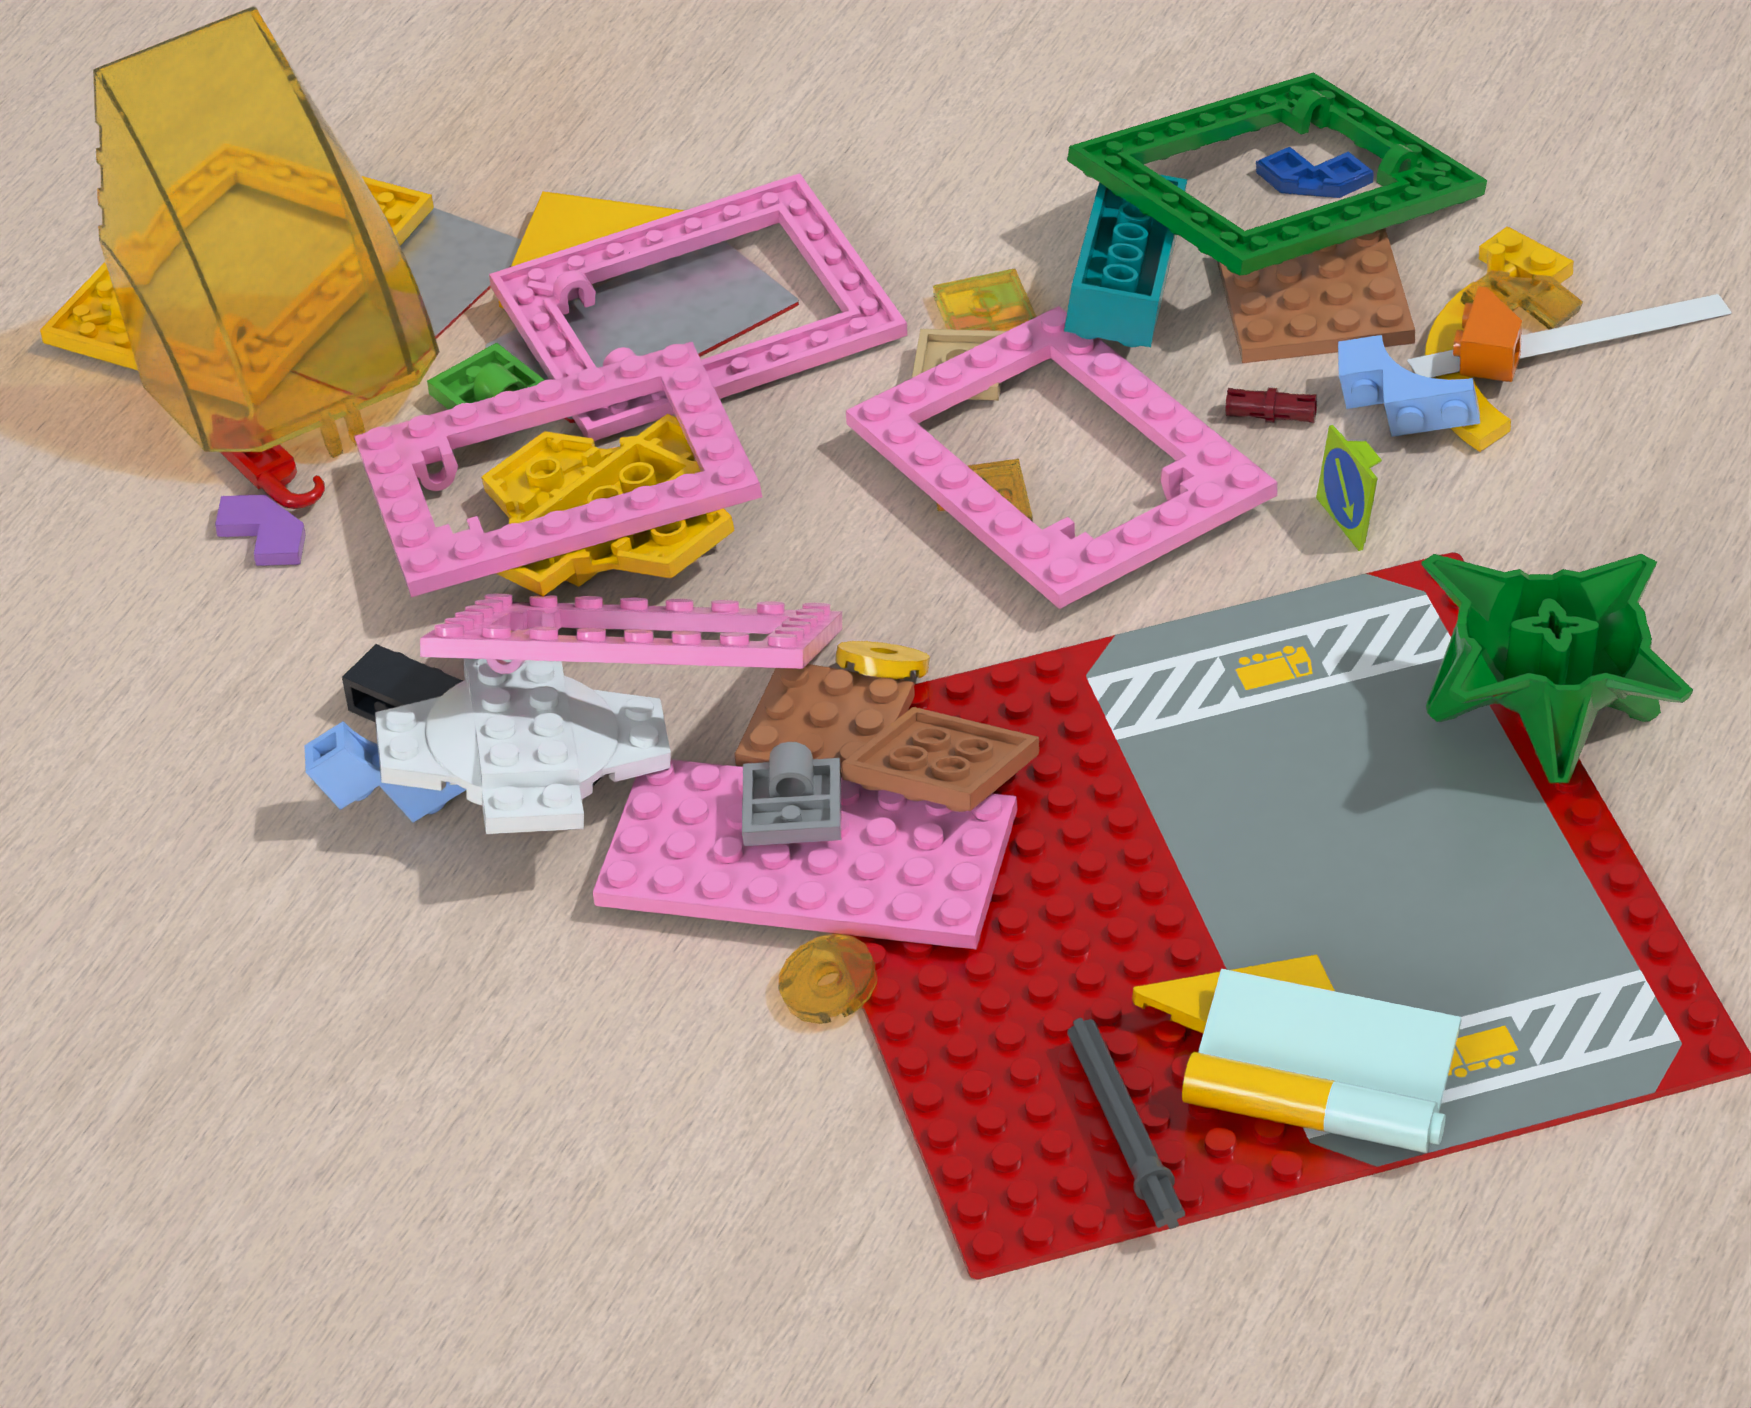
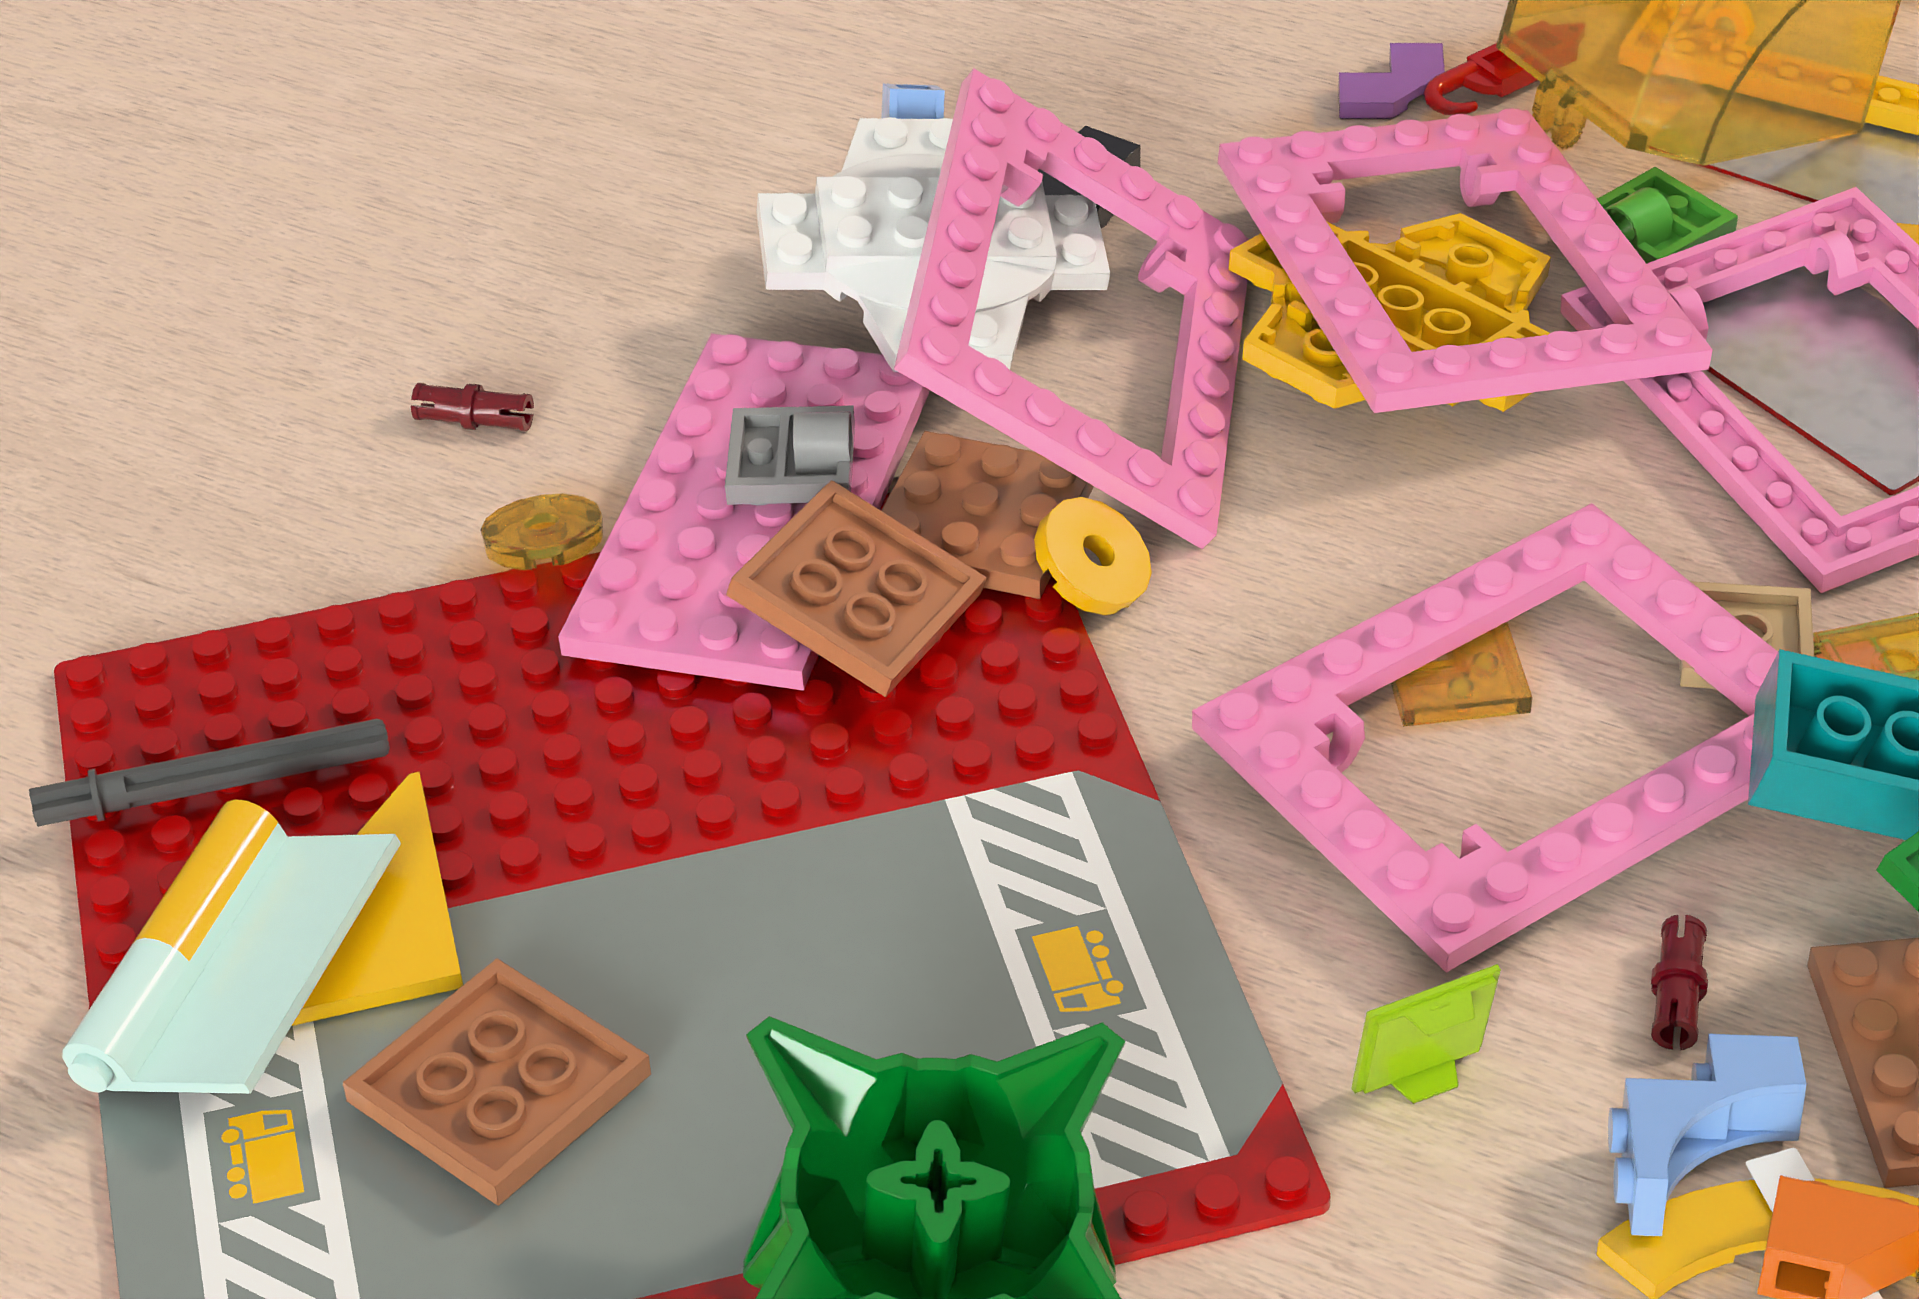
camera: 90 degrees right, 0 degrees up
none -> nougat plate [343,958,651,1206]
none -> dark red pin [411,382,534,431]

